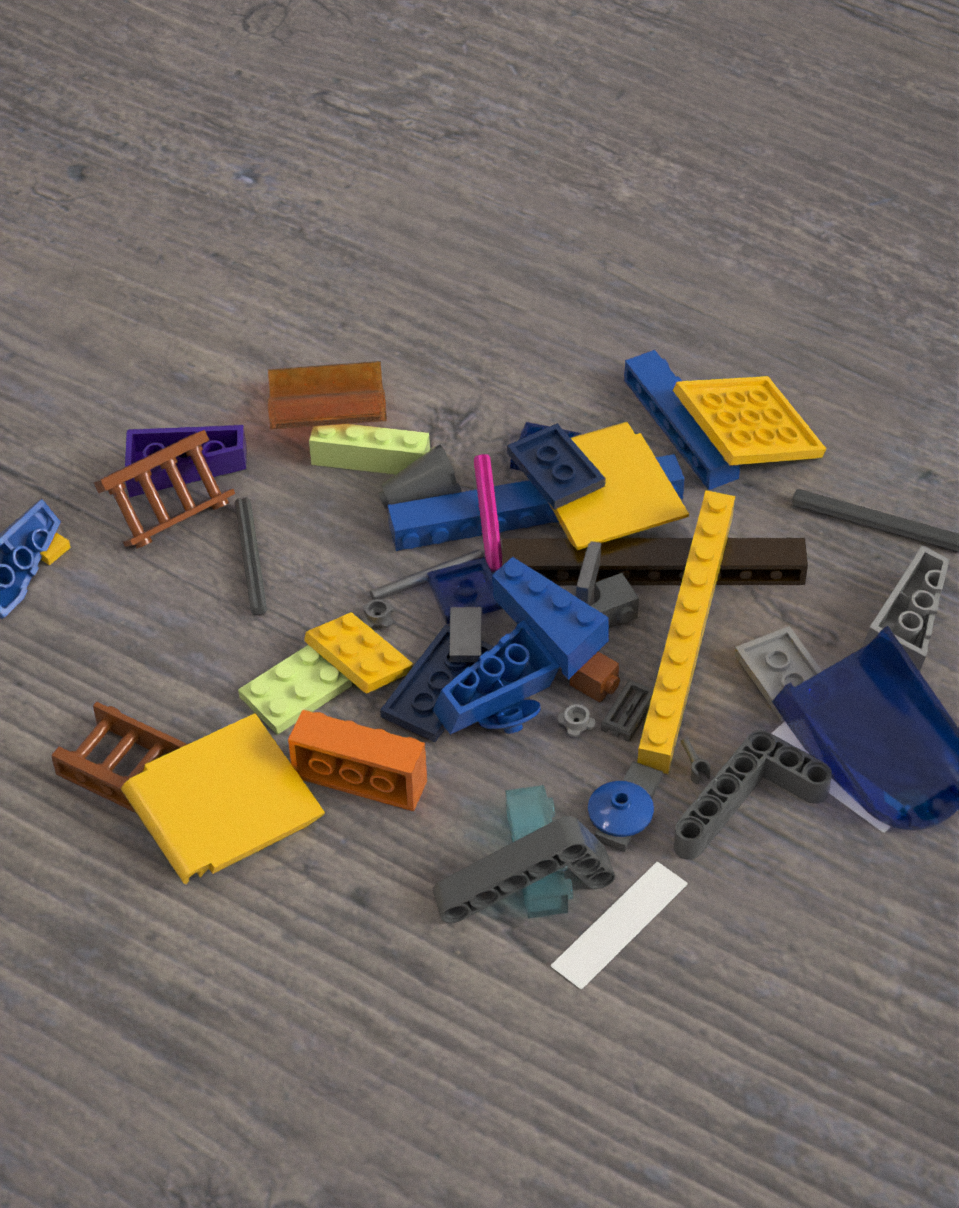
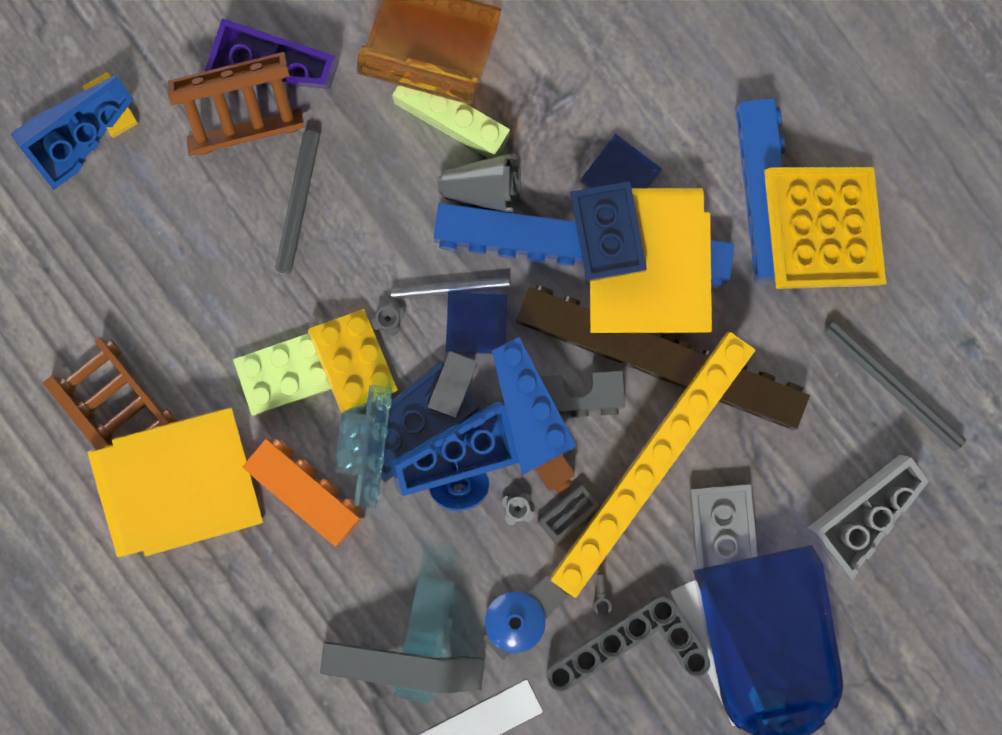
camera: 20 degrees right, 35 degrees up
dark pink axle [474,454,502,572] -> none
flat silver tile [576,541,601,605] -> none
none -> clear light blue bracket [334,385,392,508]

